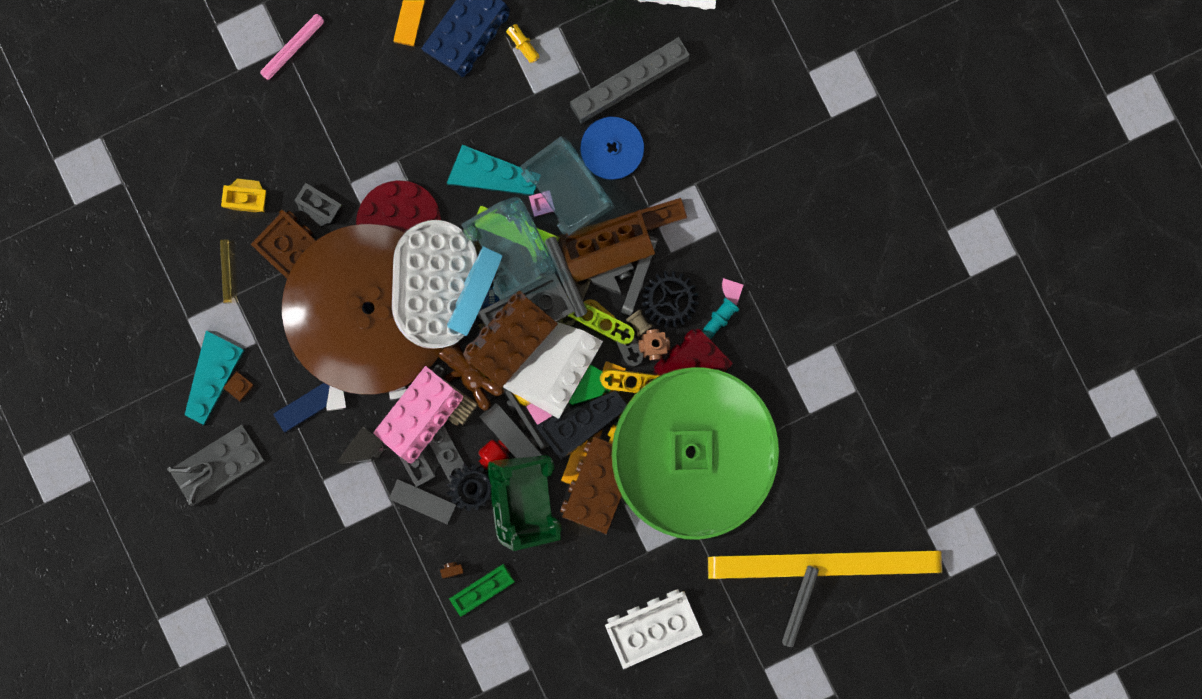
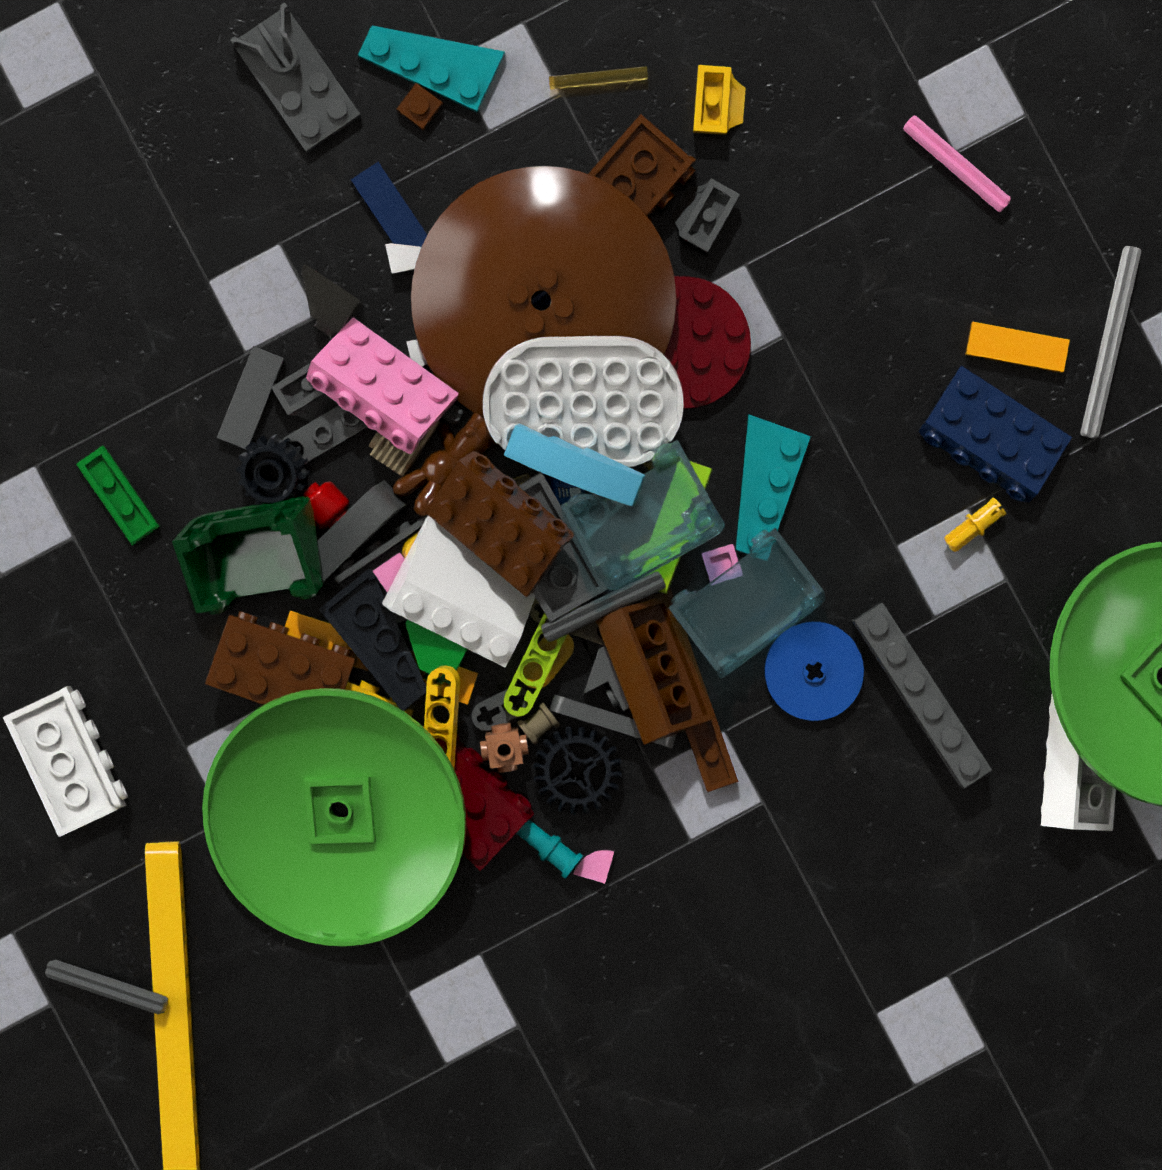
camera: 85 degrees right, 5 degrees up
reddish brown plate [440,562,464,579] -> none

